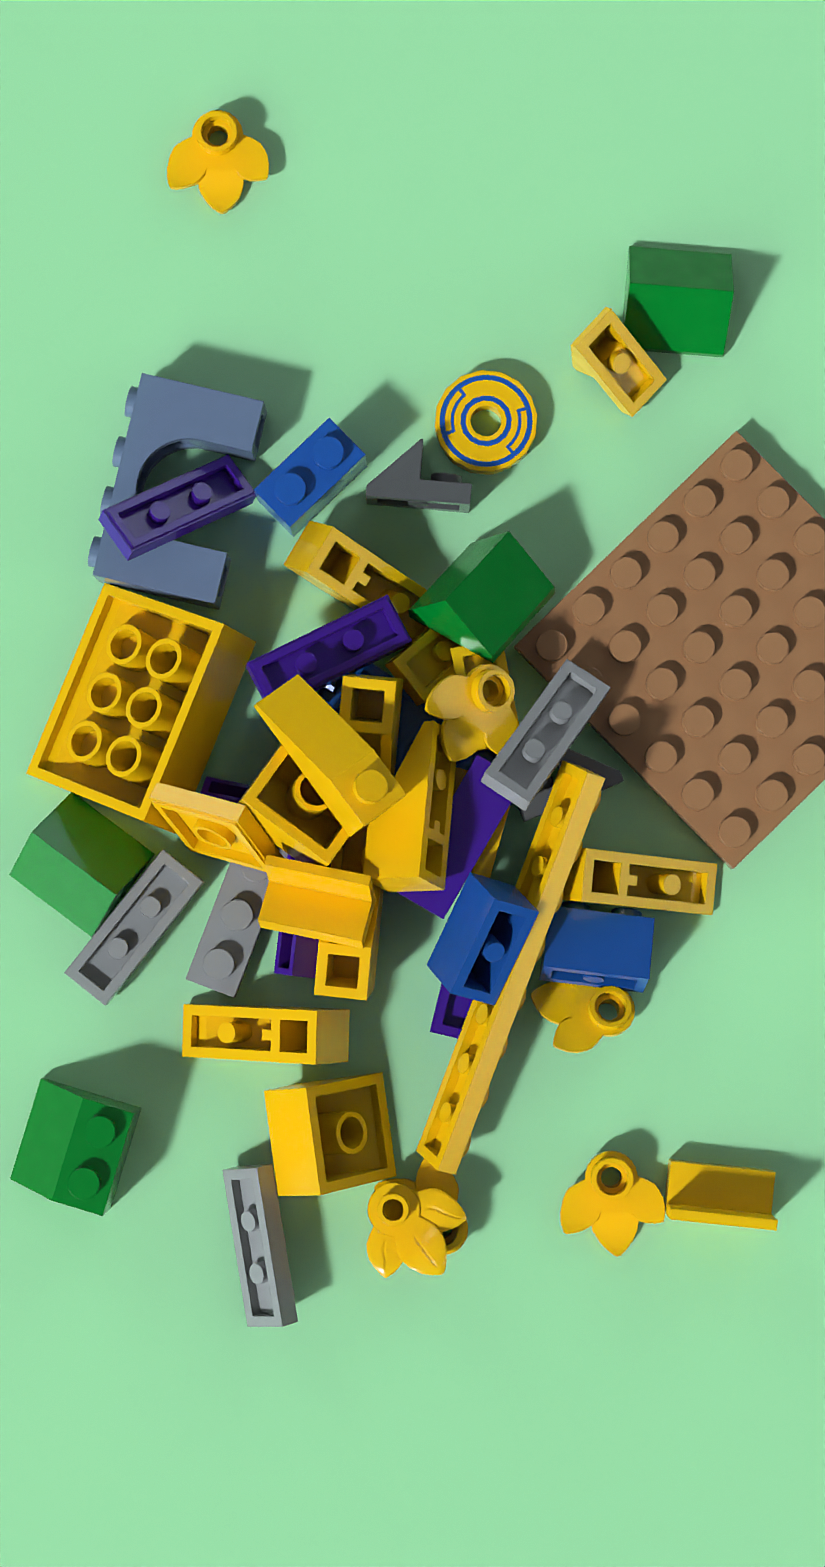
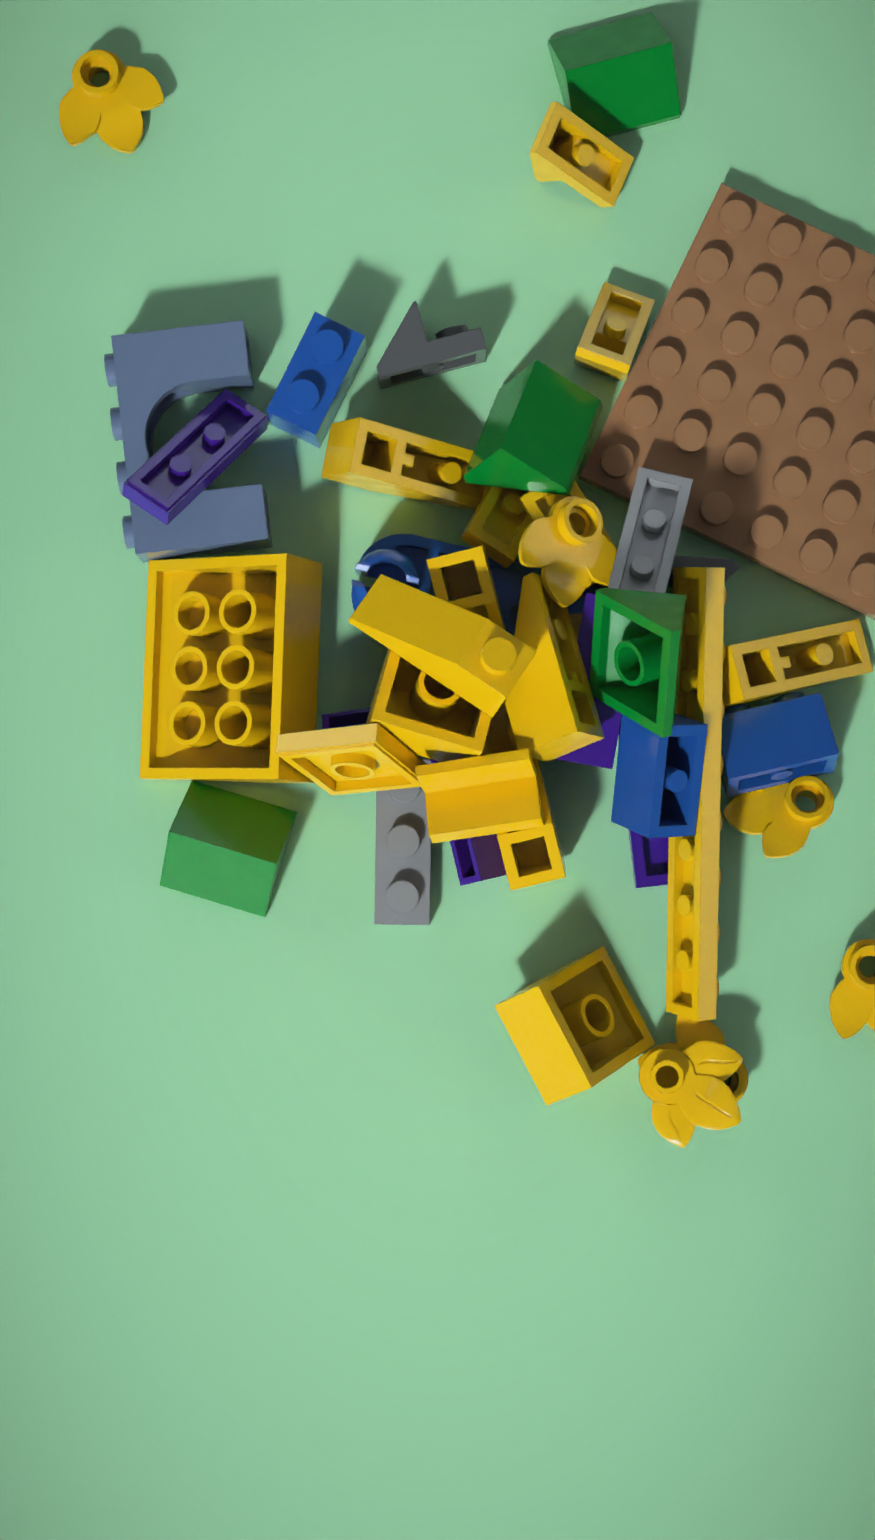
camera: 20 degrees left, 0 degrees up
green slope [10,1078,141,1216] -> none
light grey plate [64,849,205,1005] -> none
yellow slope [182,1004,350,1065] -> none
light grey plate [222,1164,298,1327] -> none
dark purple tile [246,595,412,699] -> none
yellow tile [435,370,537,475] -> none
none -> yellow slope [574,282,655,382]
none -> green slope [590,588,687,738]

